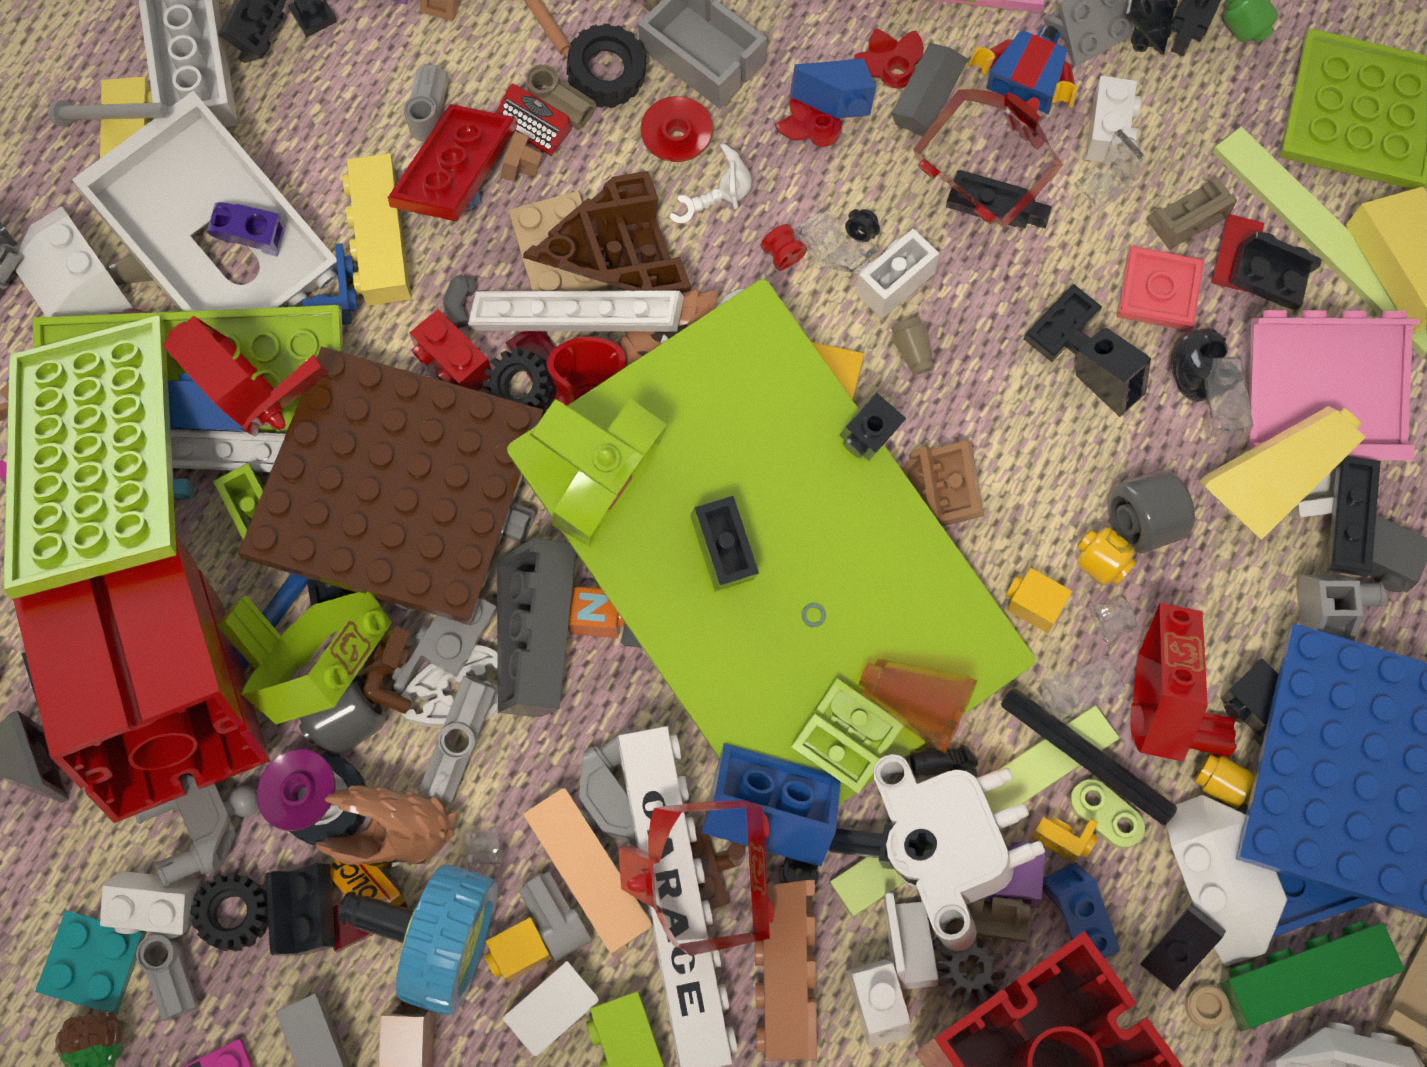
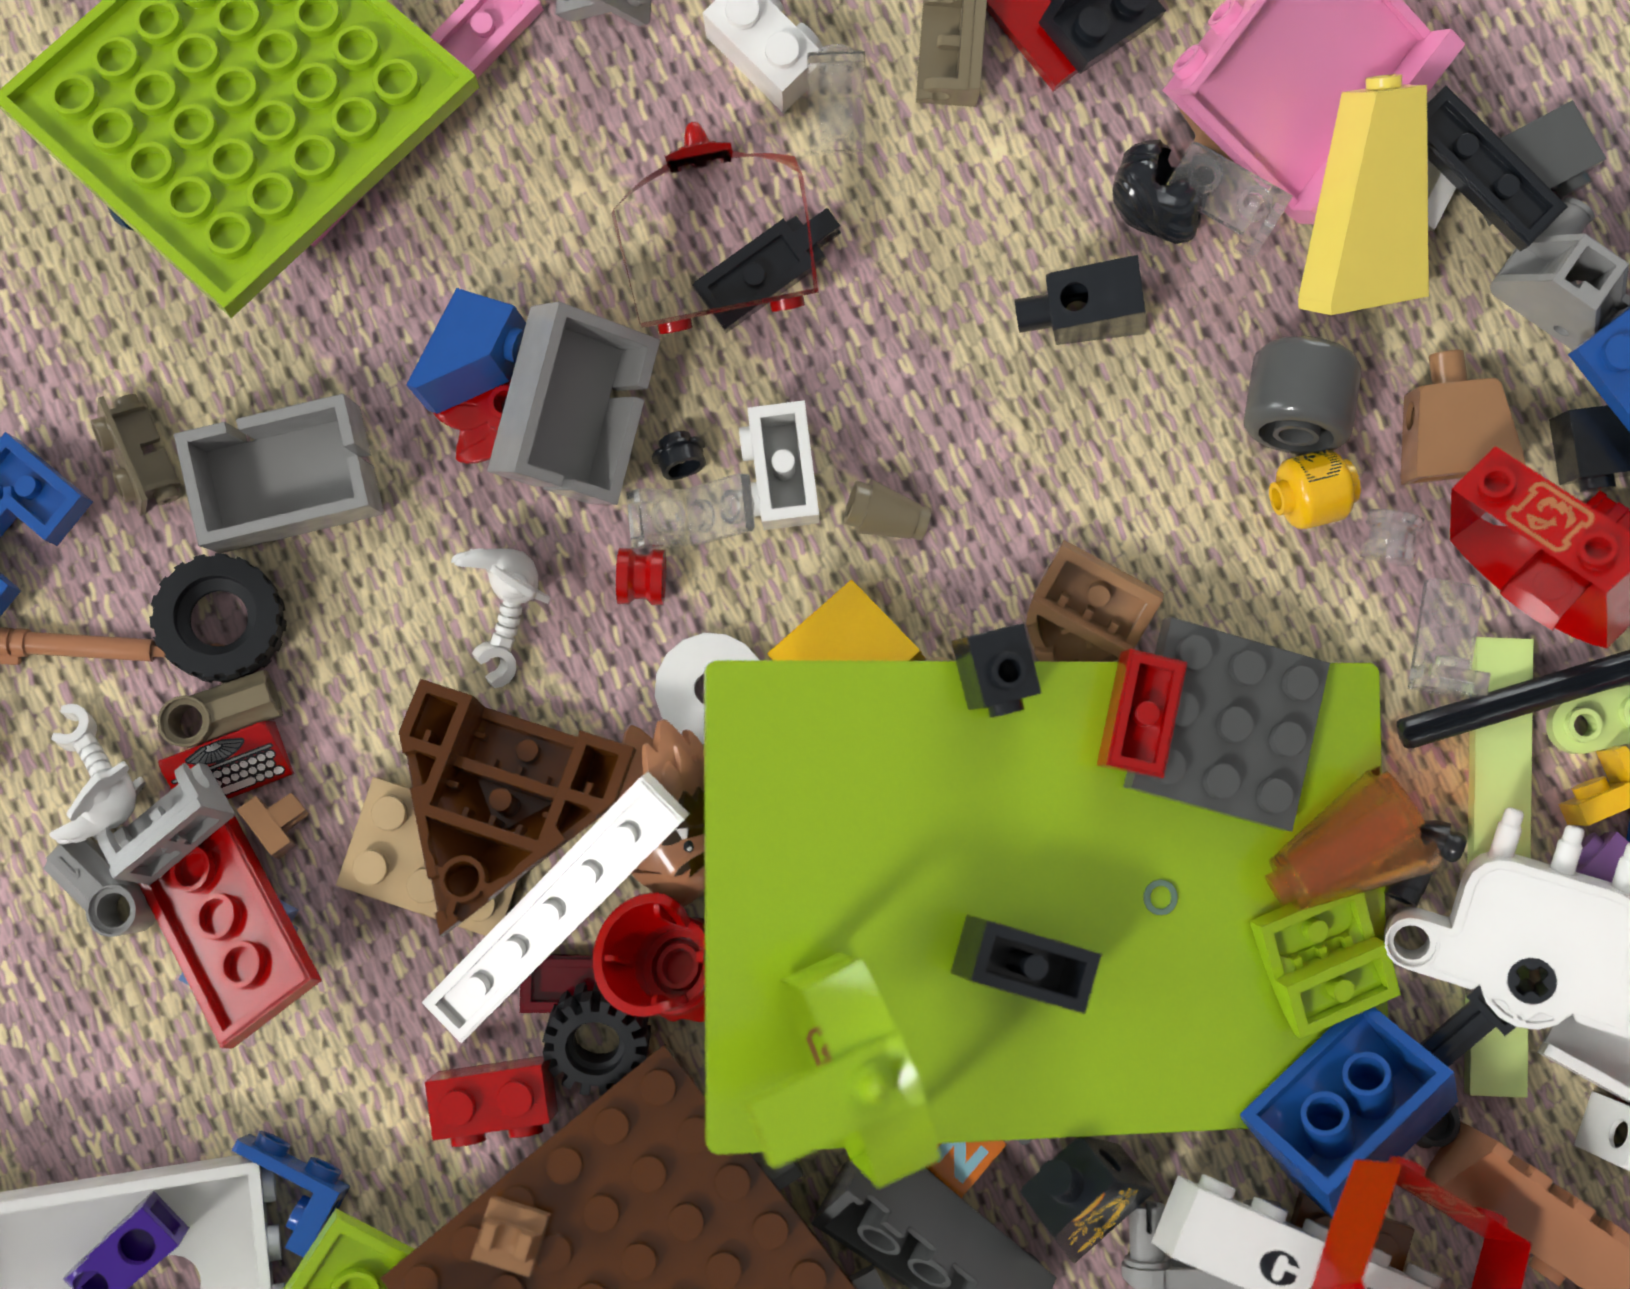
camera: 55 degrees left, 15 degrees up
light yellow brick [342,153,411,306] -> none
dark grey arm [443,275,477,329] -> none
red dish [640,96,713,162] -> none
red plate [854,28,924,89] -> none
dark grey piece [892,43,968,137] -> none
torso [968,25,1078,115] -> none
yellow brick [1005,568,1072,633] -> none
black plate [1023,284,1102,362] -> none
coral plate [1117,246,1204,331] -> none
none -> white piece [49,704,146,845]
none -> light grey hinge [97,763,236,885]
none -> medium nougat tile [471,1195,551,1277]
none -> light grey piece [487,301,660,505]
none -> black torso [1020,1136,1156,1263]
none -> red slope [1097,649,1188,779]
none -> dark grey plate [1123,617,1330,831]
none -> medium nougat torso [1400,350,1526,485]

